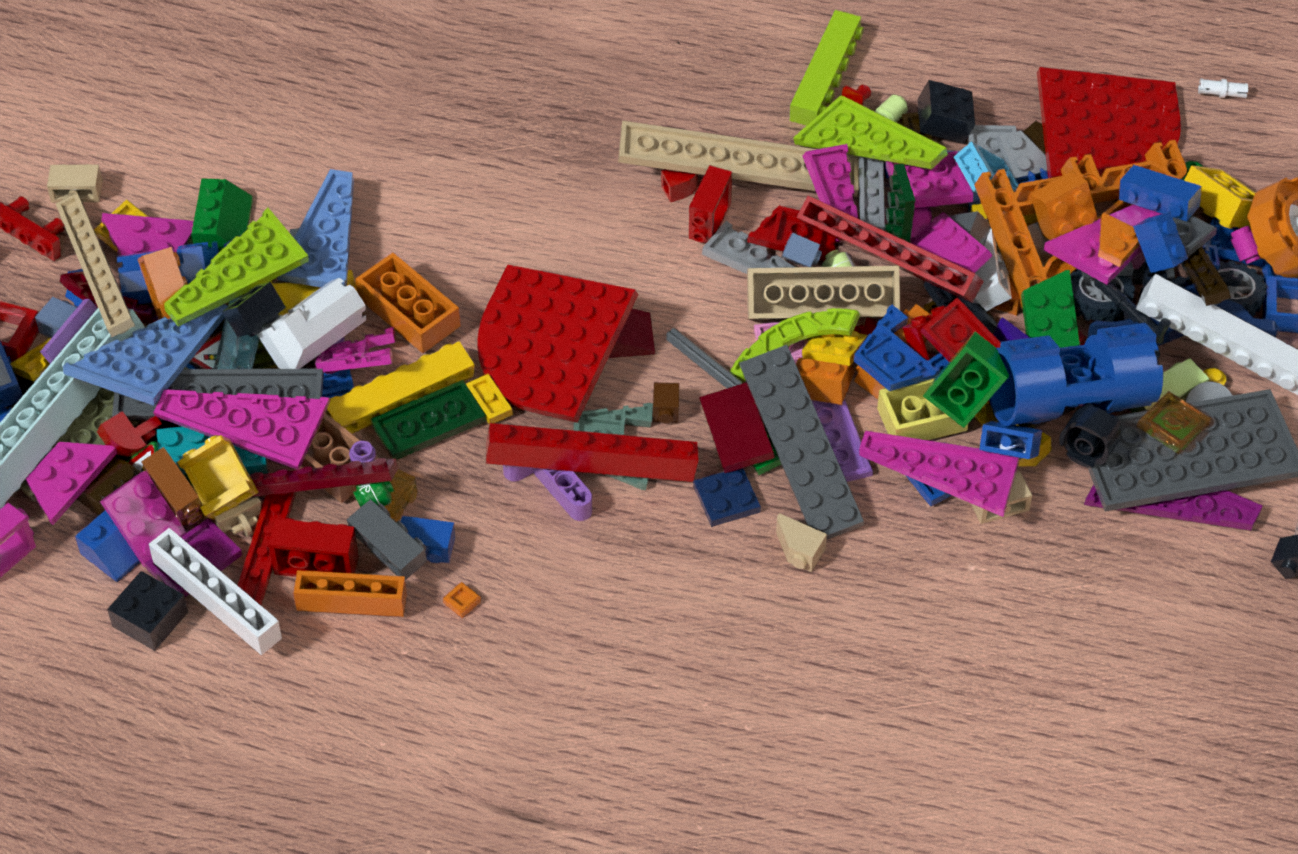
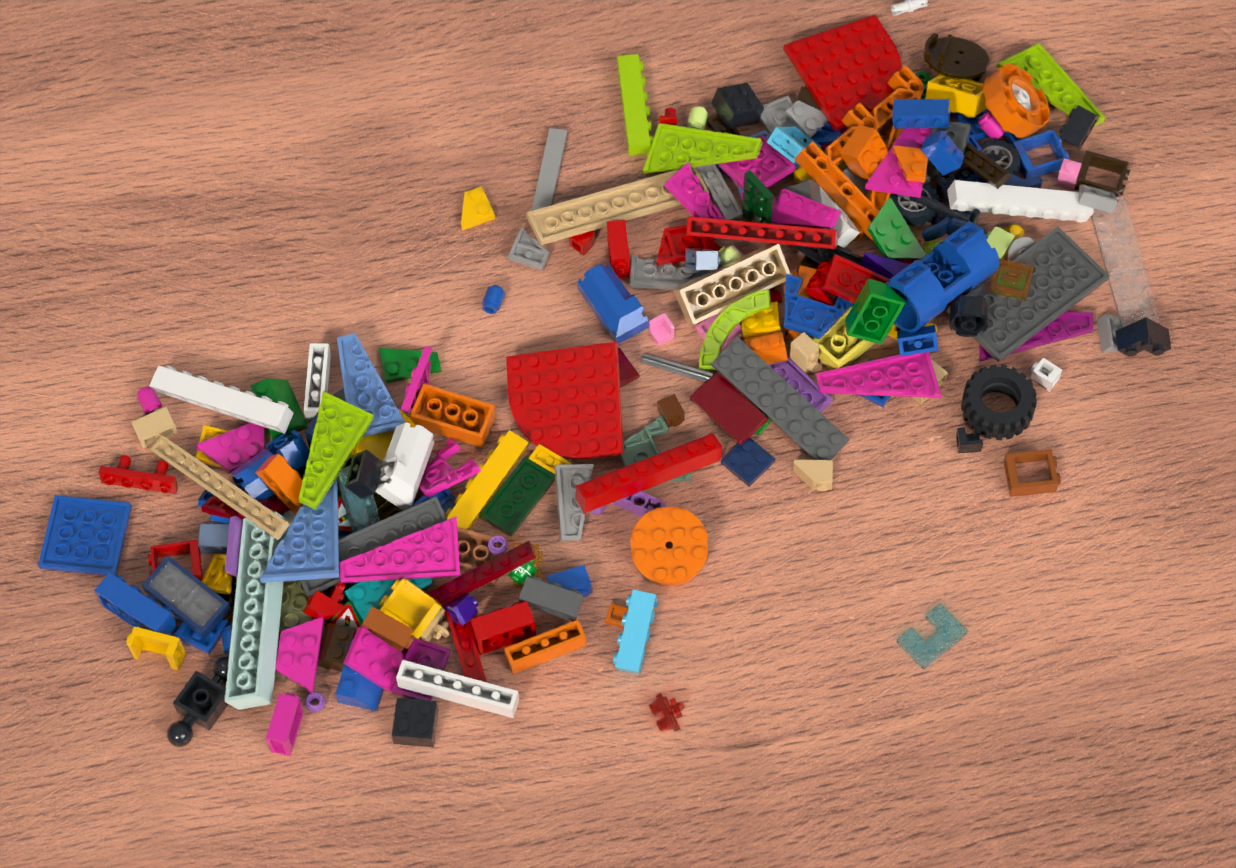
camera: 25 degrees left, 10 degrees up
none -> dark pink brick [137,386,162,415]
none -> white brick [149,365,293,434]
none -> white brick [304,343,331,421]
none -> medium lavender plate [305,692,325,712]
none -> green wing [379,348,442,384]
none -> dark pink wing [401,346,432,412]
none -> dark purple slope [445,594,478,625]
none -> yellow wing [461,186,495,231]
none -> blue brick [482,285,505,314]
none -> light grey wing [508,228,549,271]
none -> light grey tile [531,128,568,211]
none -> light grey wing [554,464,594,542]
none -> blue brick [577,264,649,344]
none -> medium azure wedge [613,590,658,675]
none -> orange piece [631,507,708,586]
none -> bright pink panel [648,313,674,346]
none -> clear red hips [649,693,685,732]
none -> tan brick [790,332,820,374]
none -> clear light blue plate [896,603,968,670]
none -> dark brown piece [923,34,989,81]
none -> black panel [956,427,983,454]
none -> black tyre [961,364,1037,440]
none -> dark orange window [1003,449,1061,497]
none -> white brick [1030,358,1062,392]
none -> light grey slope [1097,314,1122,353]

